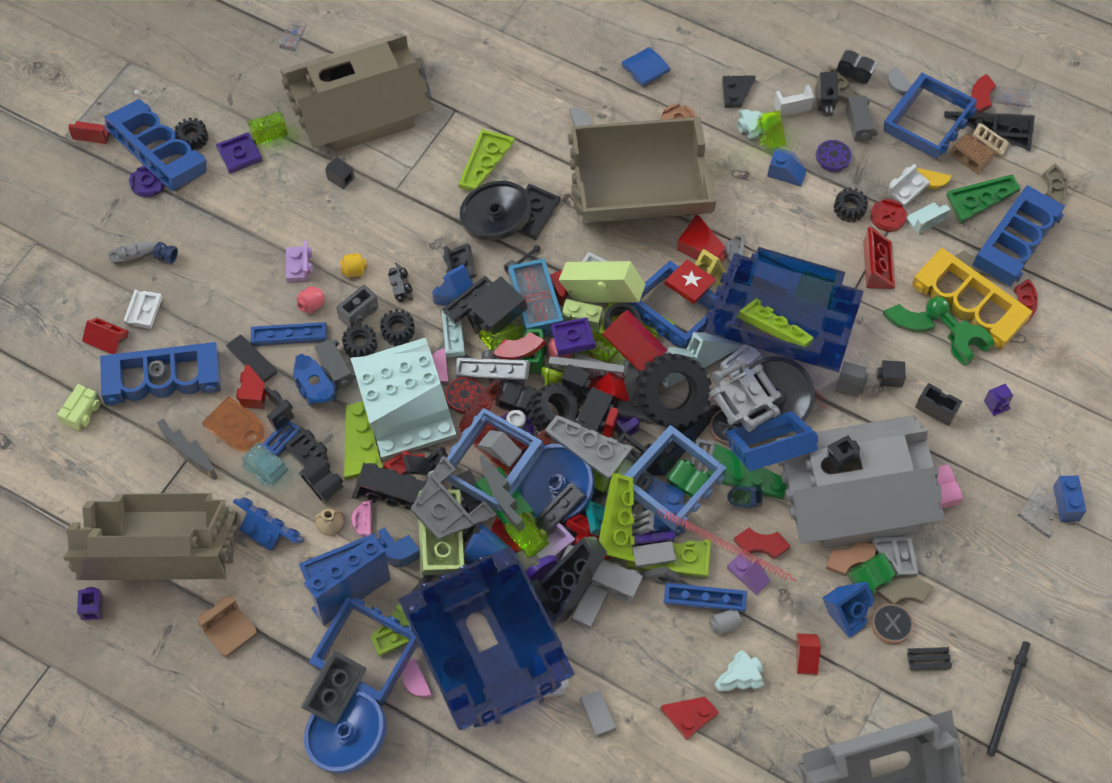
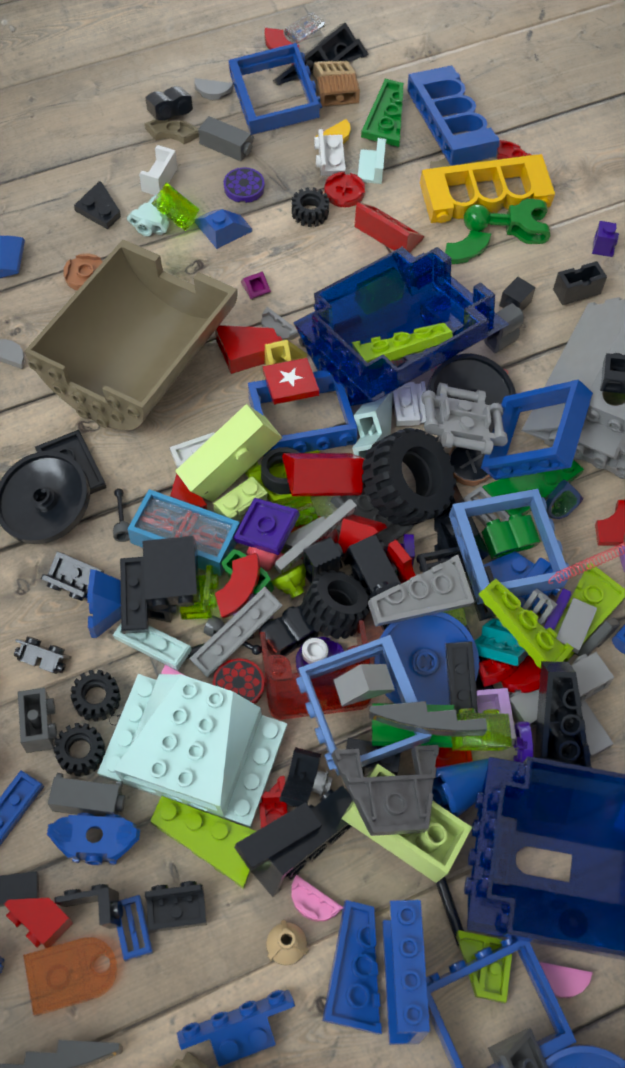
camera: 55 degrees left, 0 degrees up
clear light blue brick [241,442,288,486] -> none
black brick [298,456,344,504] -> none
blue brick [377,527,420,567] -> none
black torso [815,72,838,117] -> none
dark tan tile [1042,164,1067,204] -> none
none -> black tile [234,802,322,872]
none -> magenta slope [241,271,271,299]

